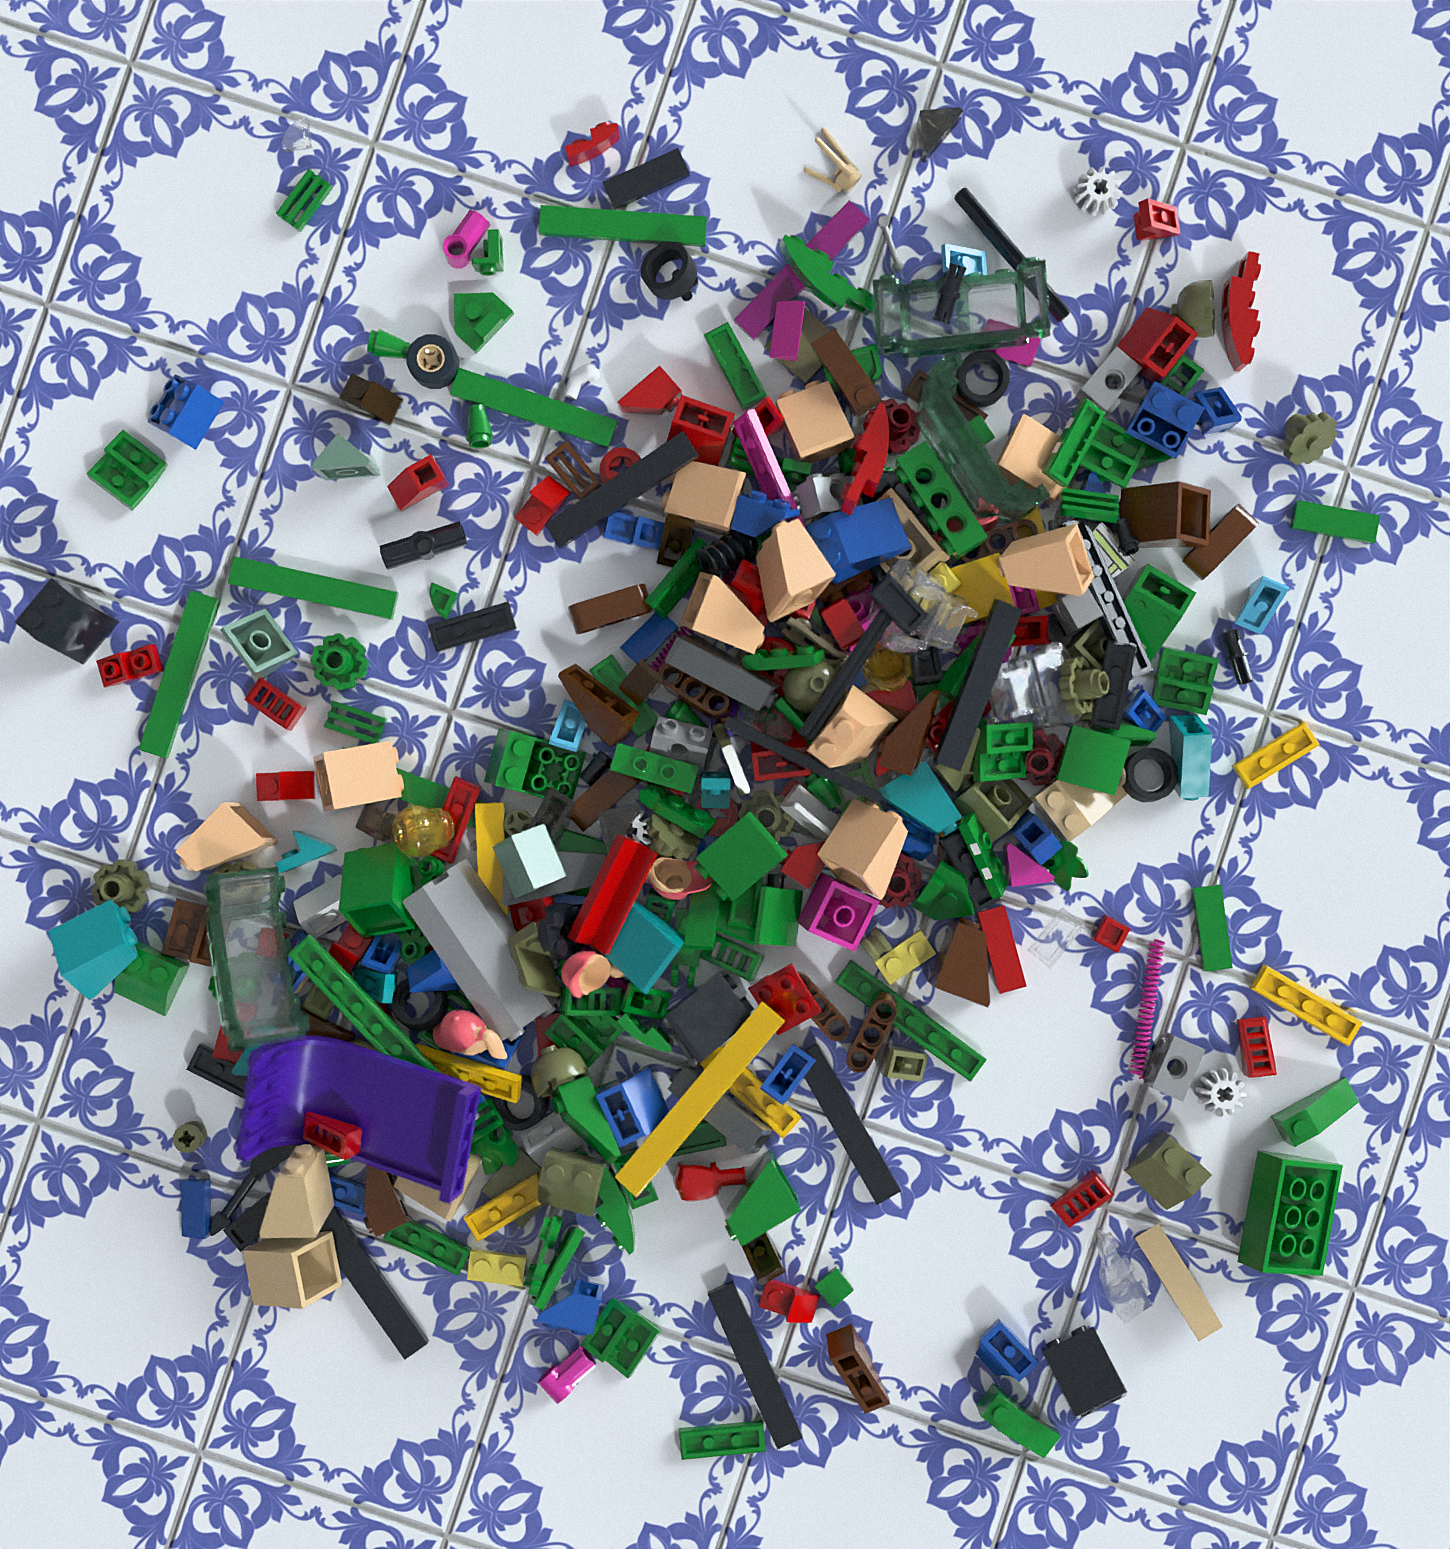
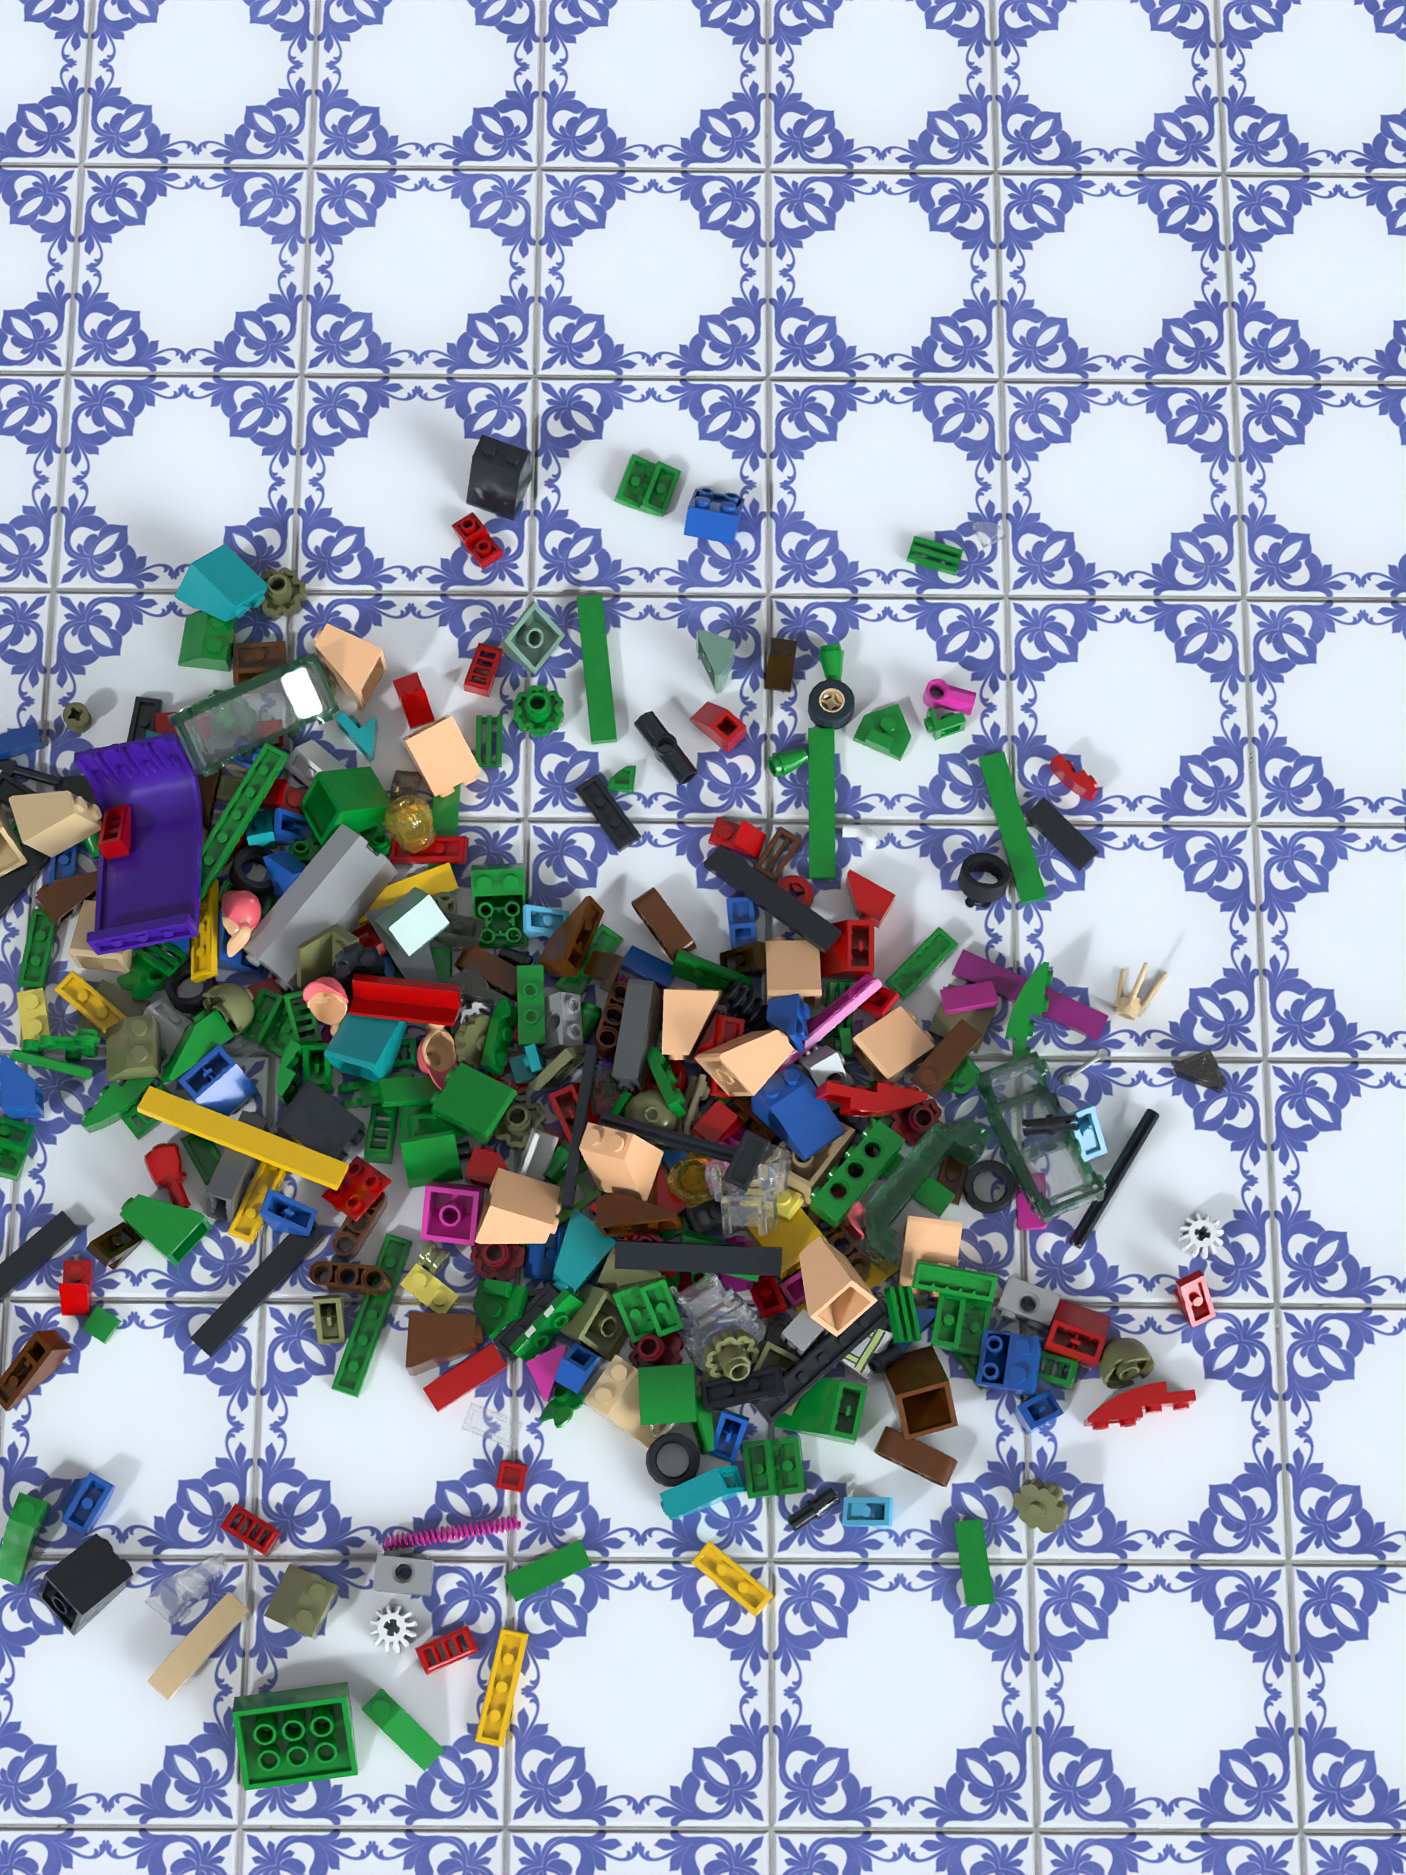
camera: 70 degrees right, 15 degrees down
green tile [139,590,220,758] -> none

